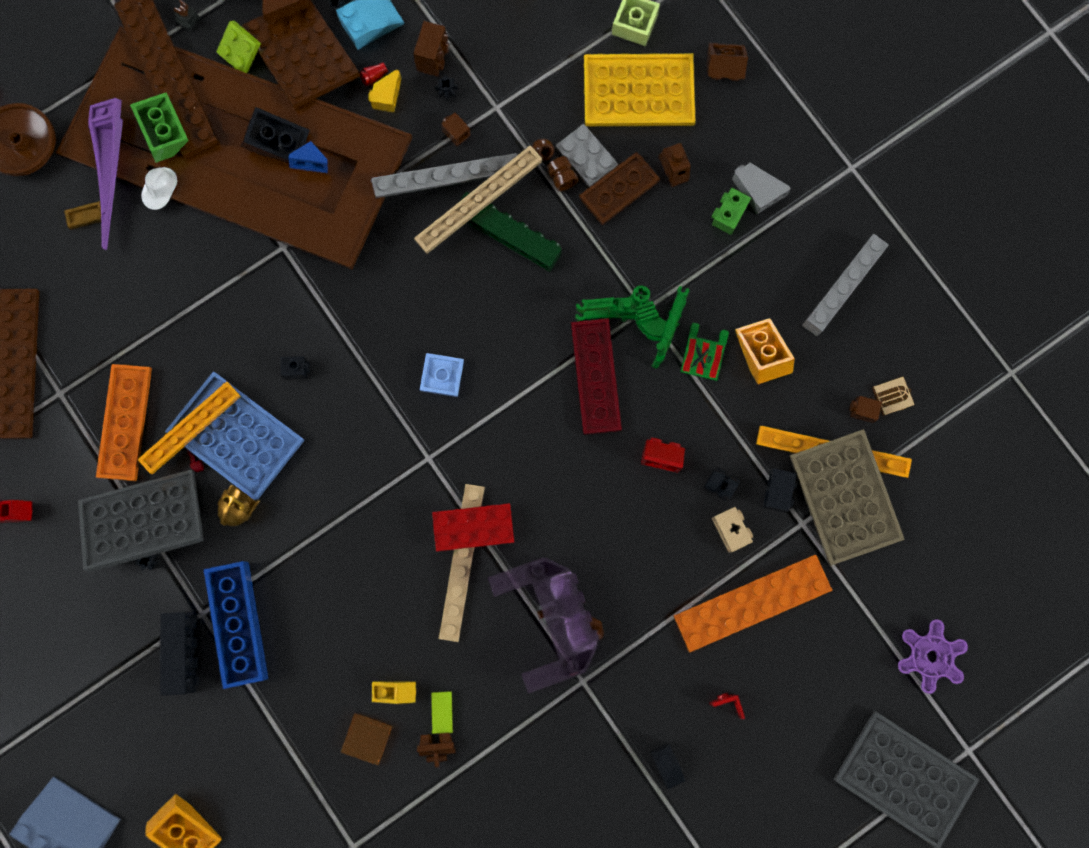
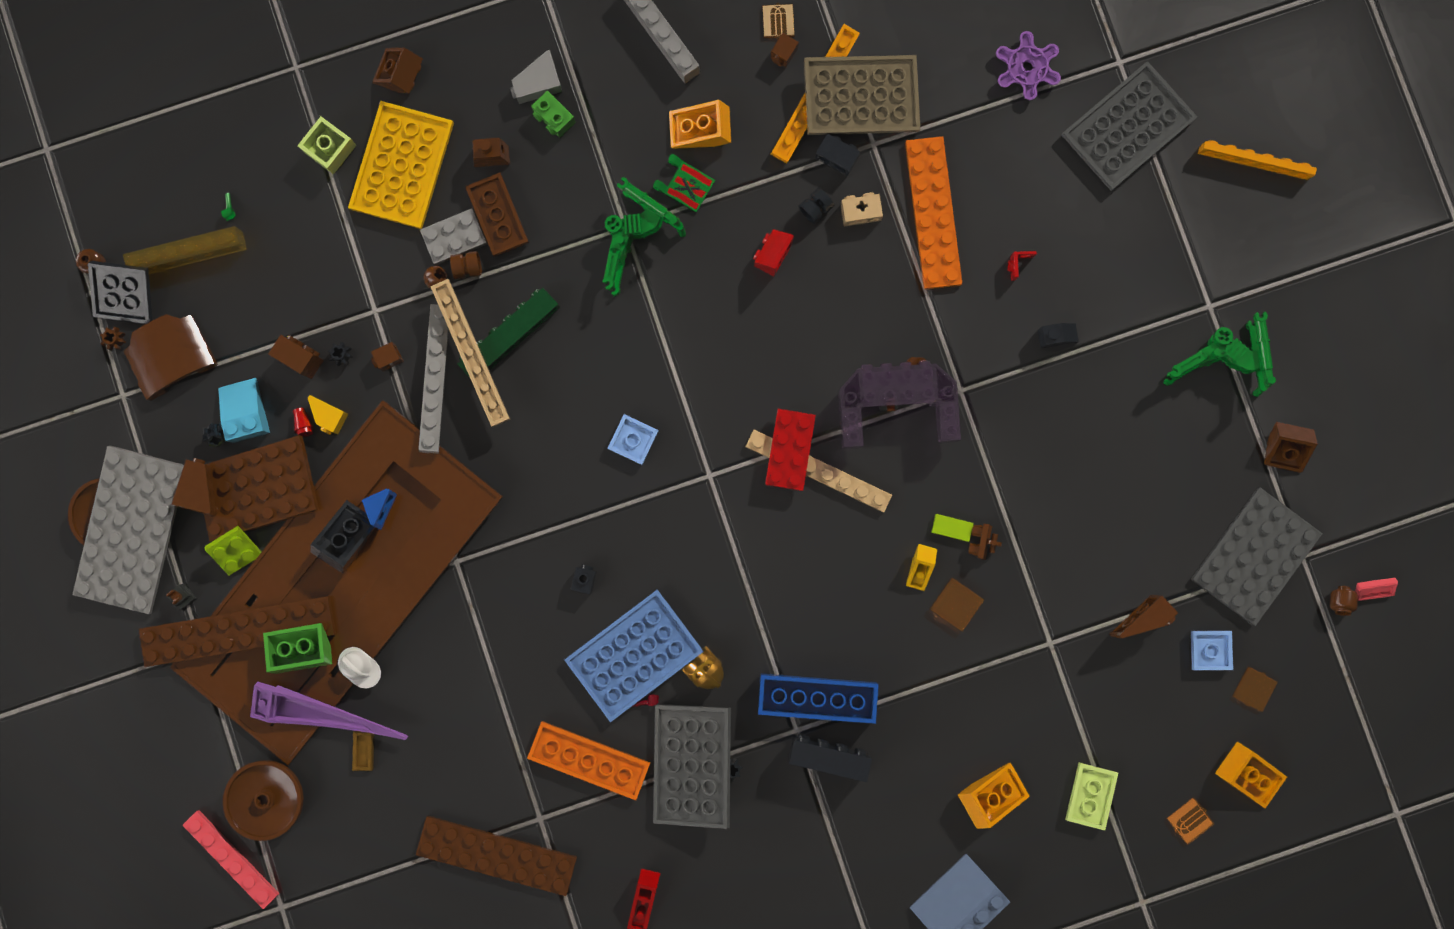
camera: 70 degrees left, 5 degrees up
light orange plate [137,381,241,475] -> none
dark red plate [571,318,622,435] -> none

